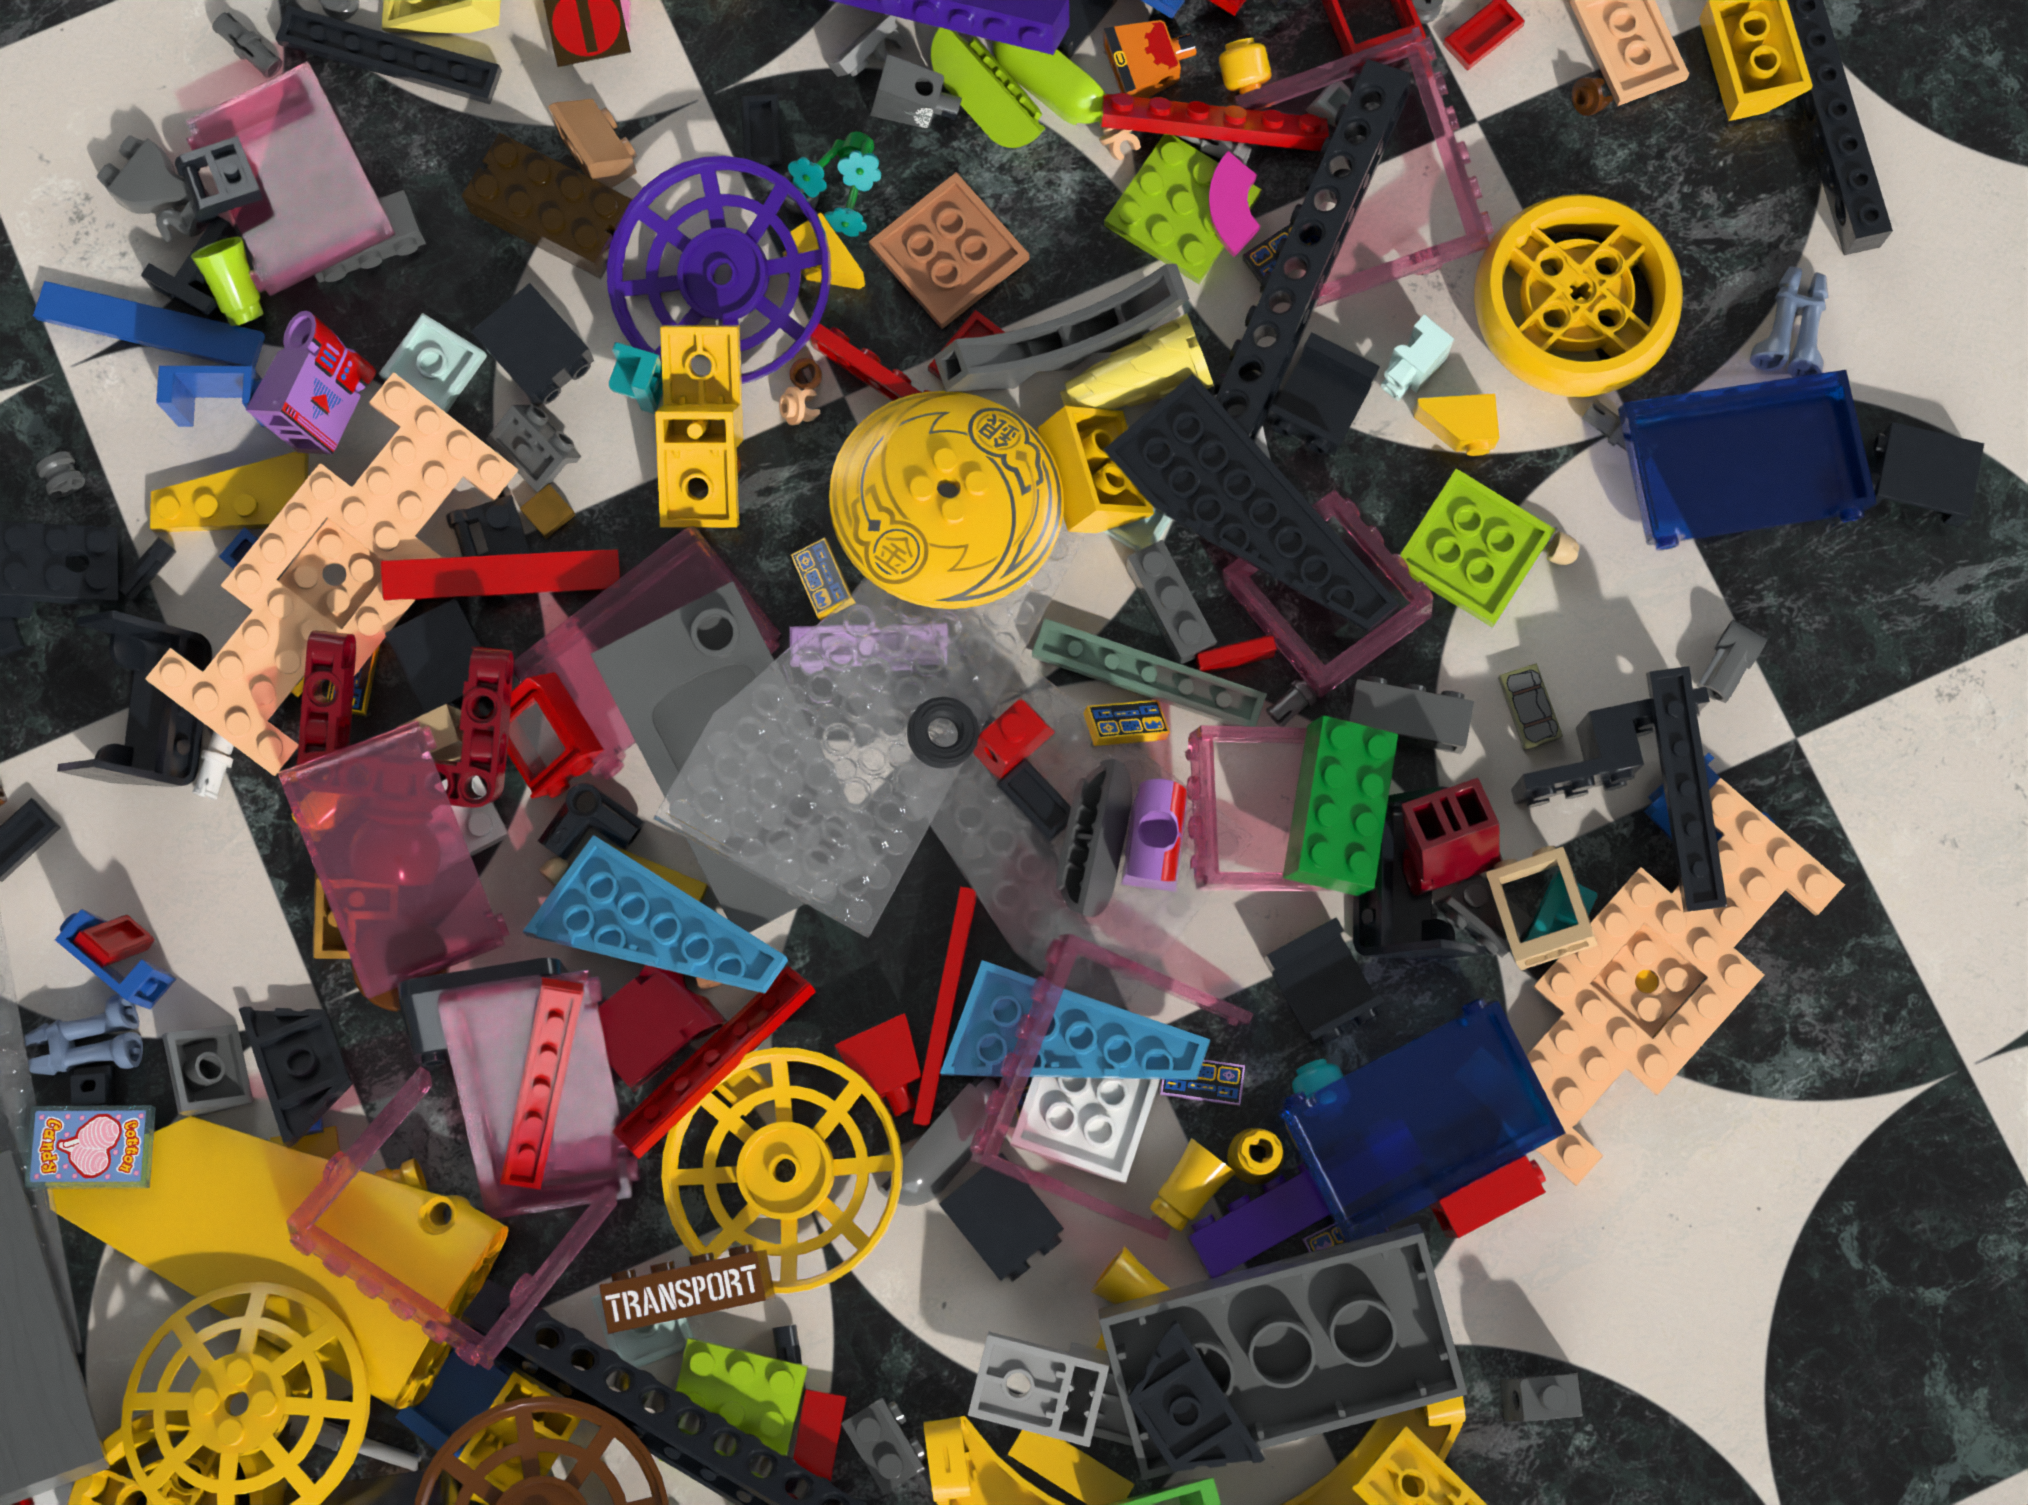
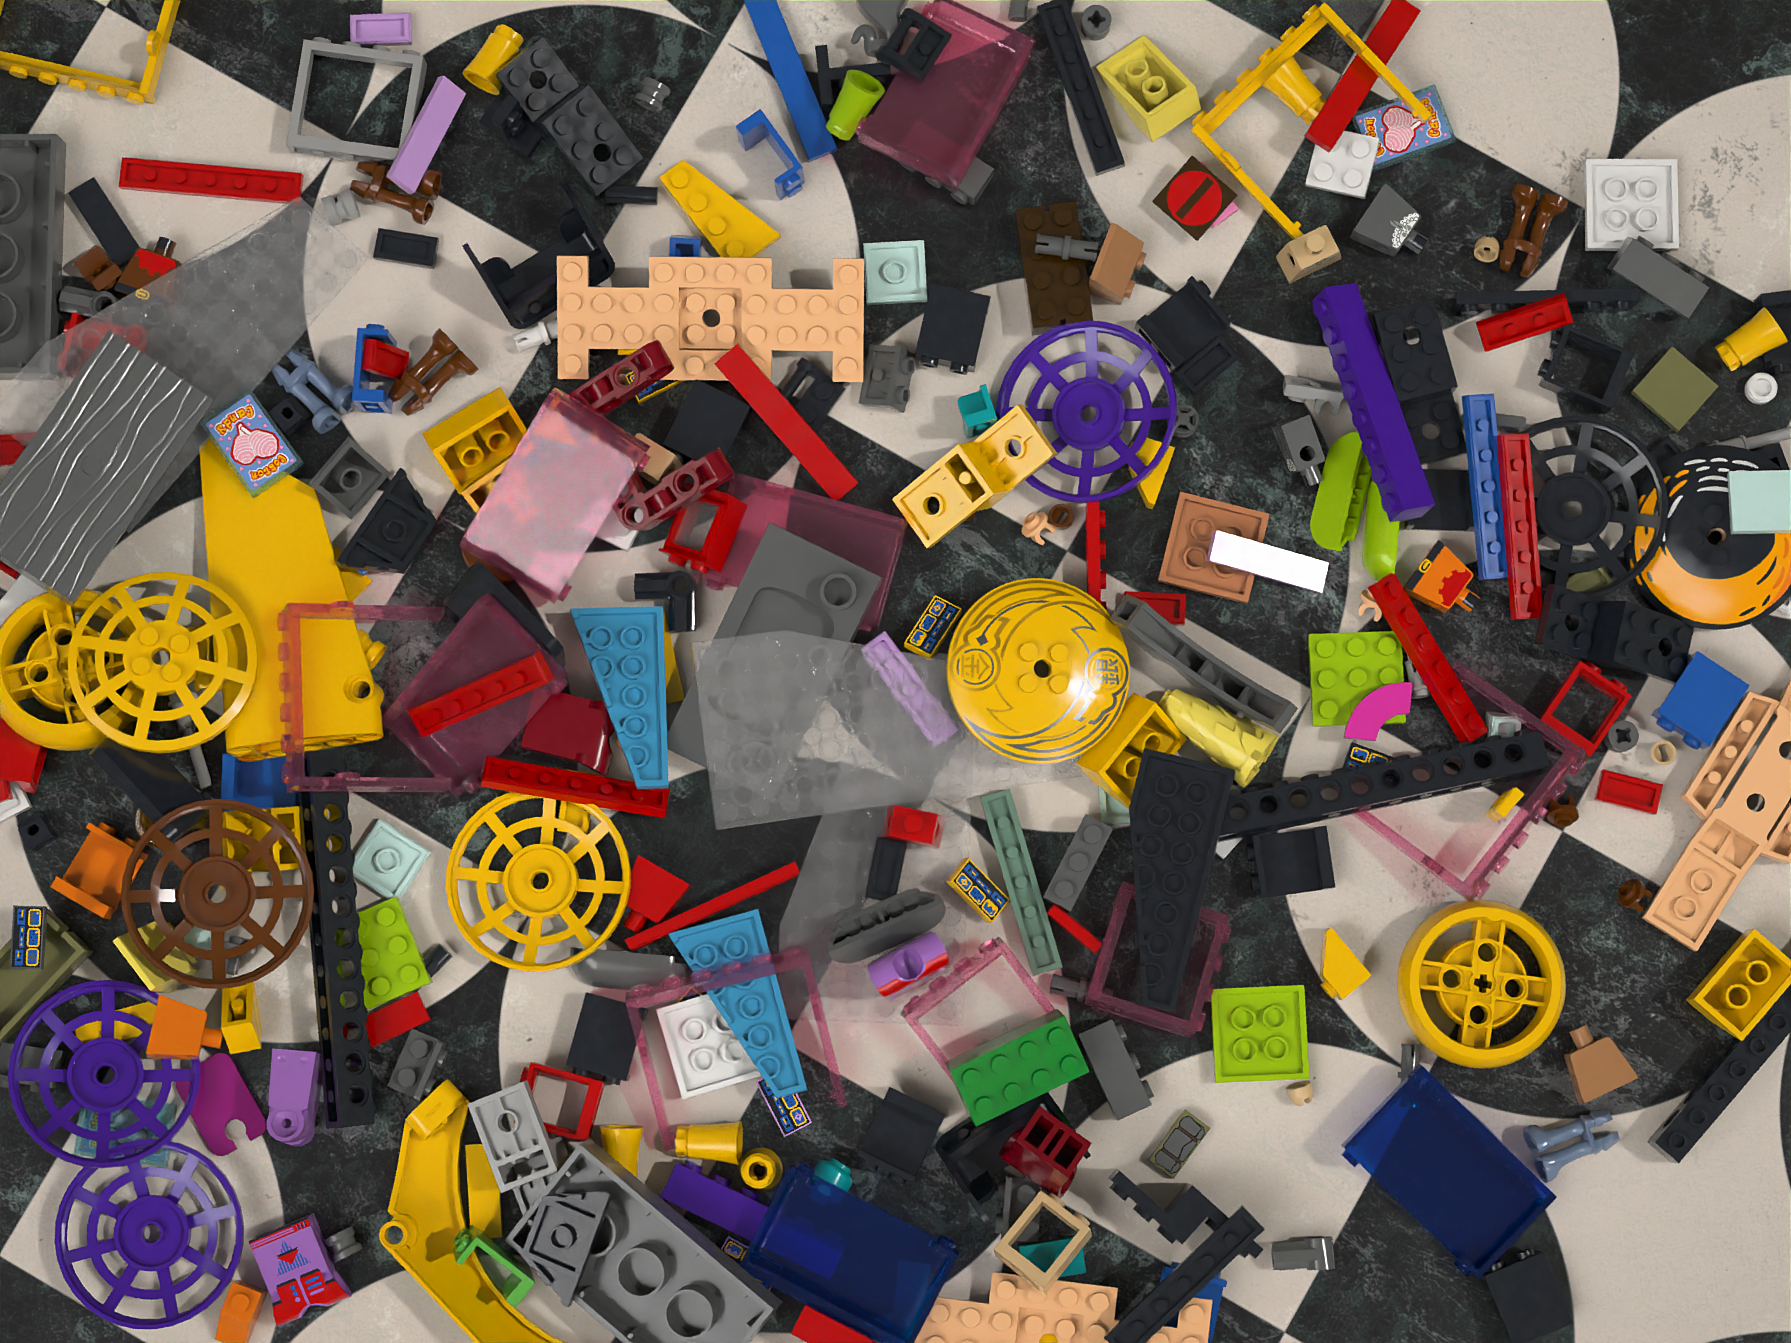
camera: 55 degrees right, 5 degrees up
medium lavender piece [245,311,376,455] -> none
pearl gold tile [520,484,575,539] -> none
tan hinge [538,857,571,887] -> none
reddish brown brick [599,1244,776,1334] -> none
teal plant [788,131,881,237] -> none
black tyre [907,696,979,769] -> none
yellow head [1219,38,1272,97] -> none
light aqua hips [1381,314,1454,401] -> none
none -> reddish brown piece [388,328,479,416]
none -> yellow slope [422,387,538,495]
none -> red window [514,1062,606,1142]
none -> dark grey pin [1035,233,1098,262]
none -> black panel [1134,276,1232,374]
none -> tile [1206,530,1329,593]
none -> yellow tile [1486,787,1524,822]
none -> reddish brown plate [1547,795,1579,827]
none -> medium nougat torso [1564,1024,1638,1104]

